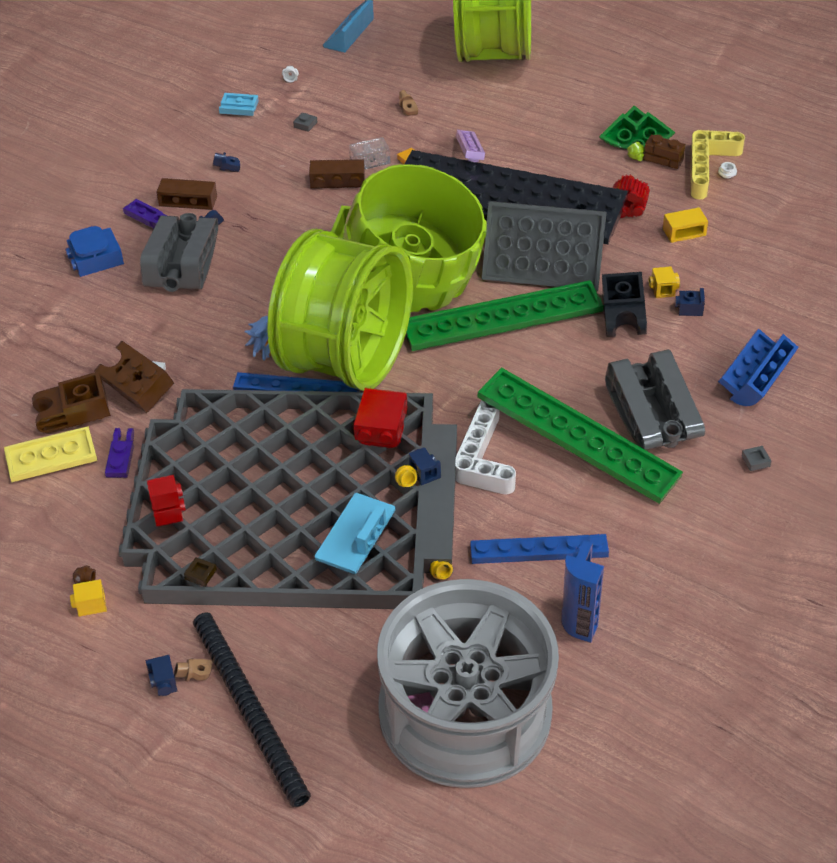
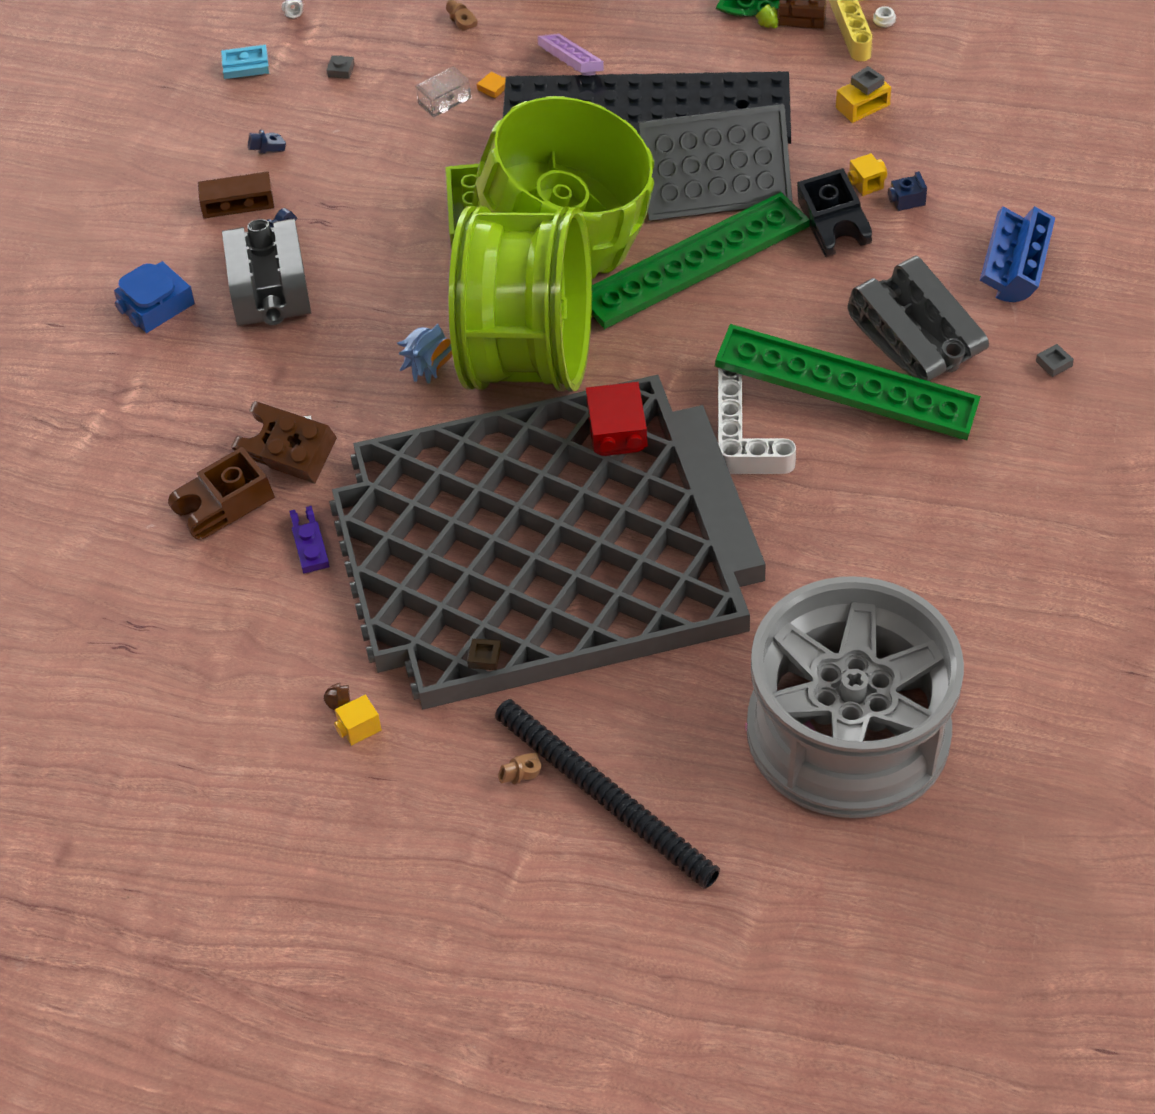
camera: 15 degrees left, 5 degrees up
light yellow plate [4,426,97,482] -> none
dark purple hinge [123,199,167,229] -> none
dark blue brick [145,655,178,696] -> none
red piece [147,475,186,527] -> none
blue plate [233,372,359,392] -> none
reddish brown brick [309,159,365,188] -> none
medium azure bracket [315,493,395,574] -> none
yellow plate [395,465,417,487] -> none
dark blue brick [409,447,441,486] -> none
yellow plate [430,561,453,580] -> none
blue plate [470,534,609,564] -> none
blue brick [561,540,604,643] -> none
red brick [613,174,650,218] -> none
none -> dark grey plate [851,66,885,95]

